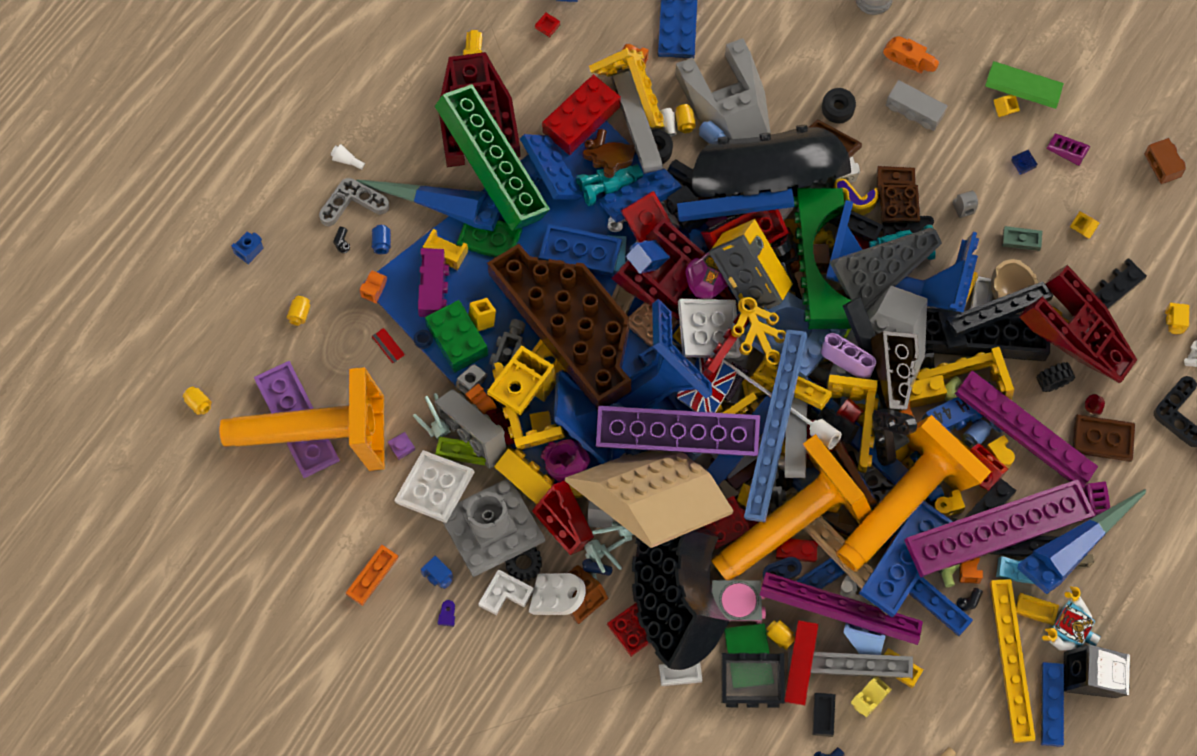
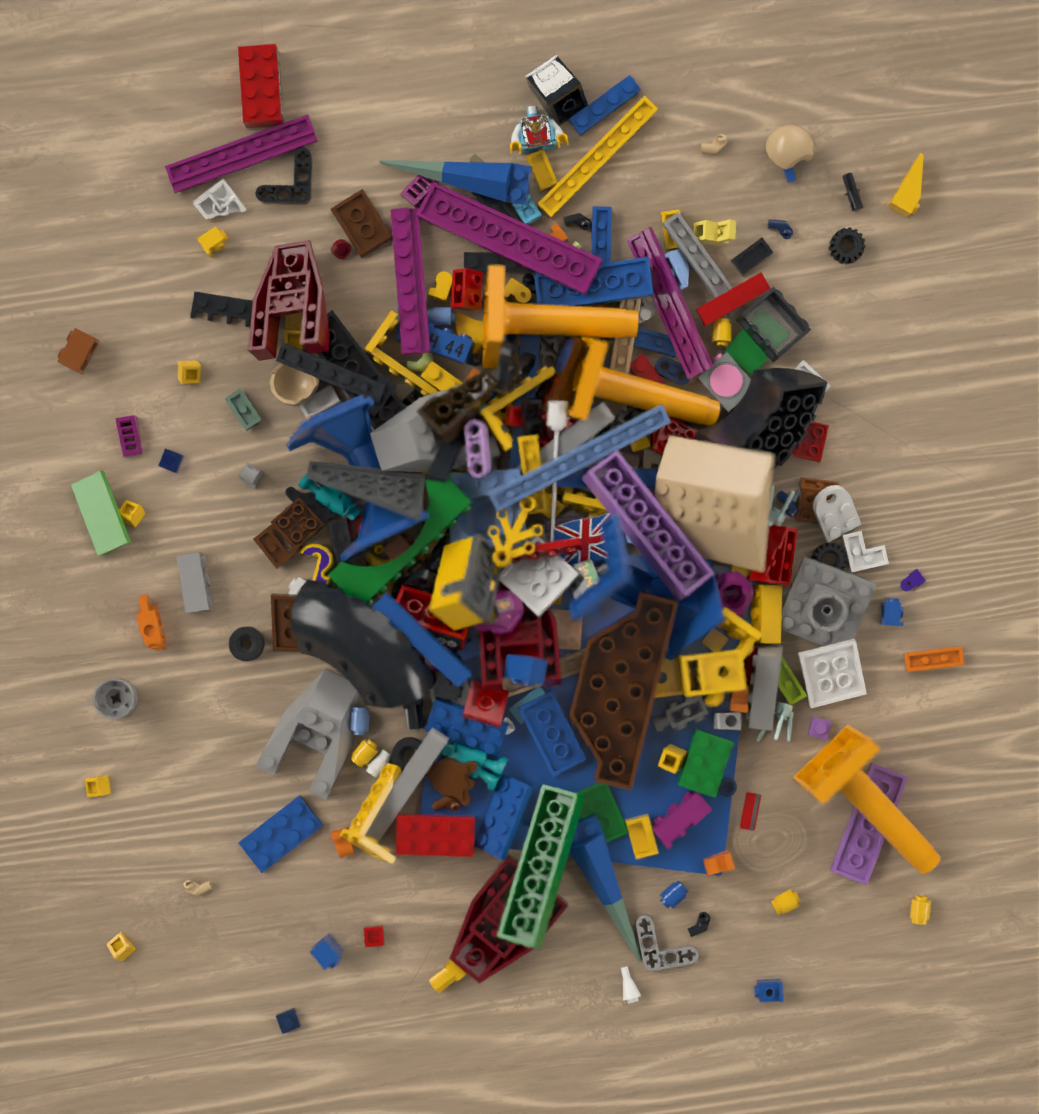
camera: 125 degrees left, 20 degrees up
black tyre [1036,362,1075,392] -> none

